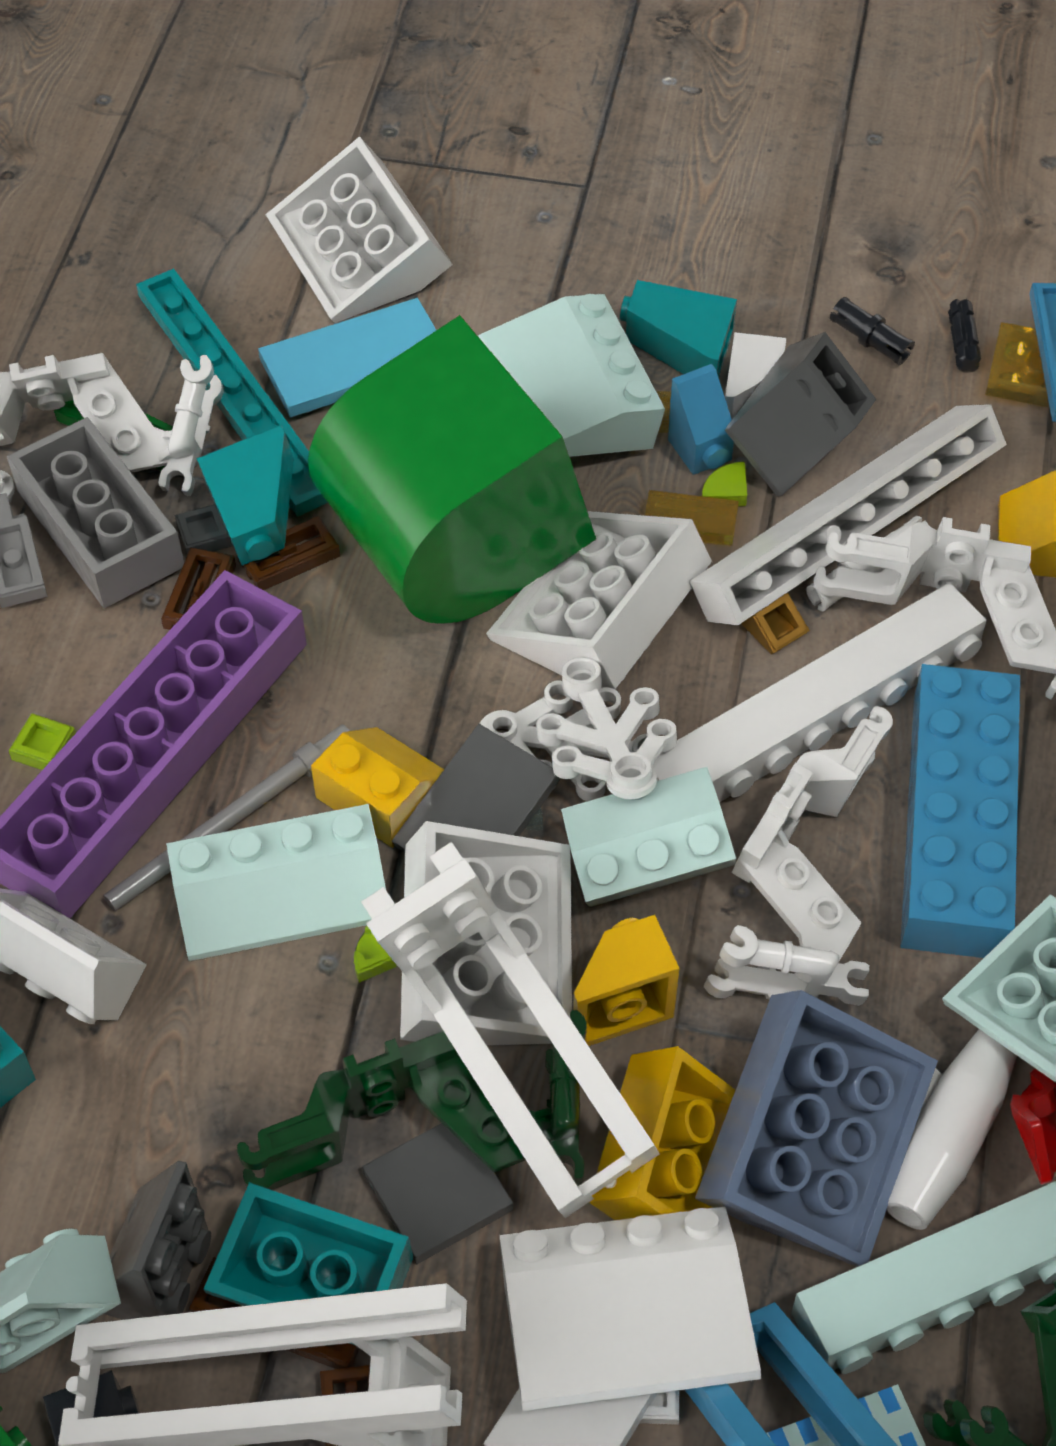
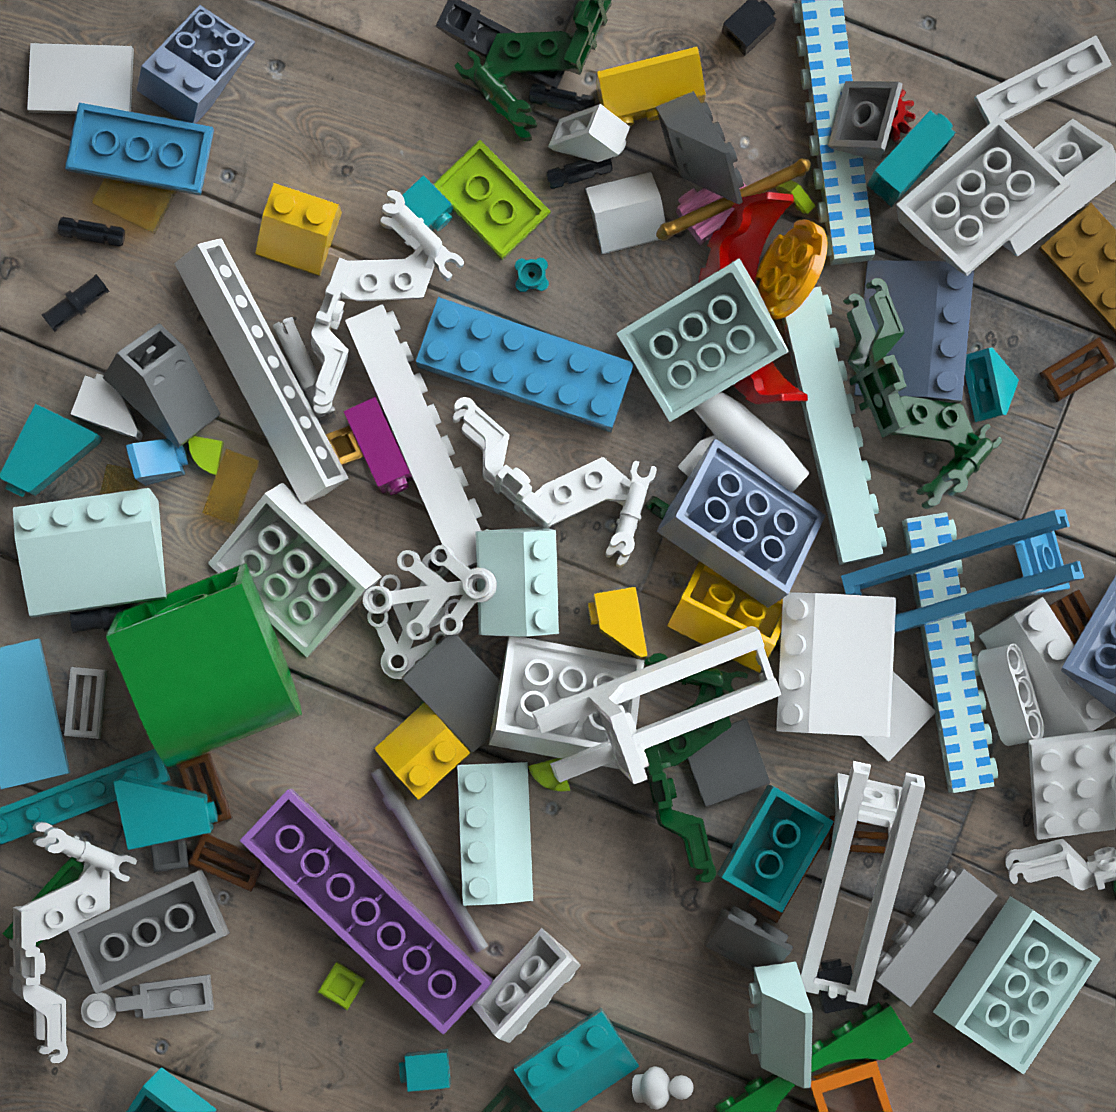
camera: 80 degrees left, 30 degrees up
none -> magenta window [344,397,414,496]

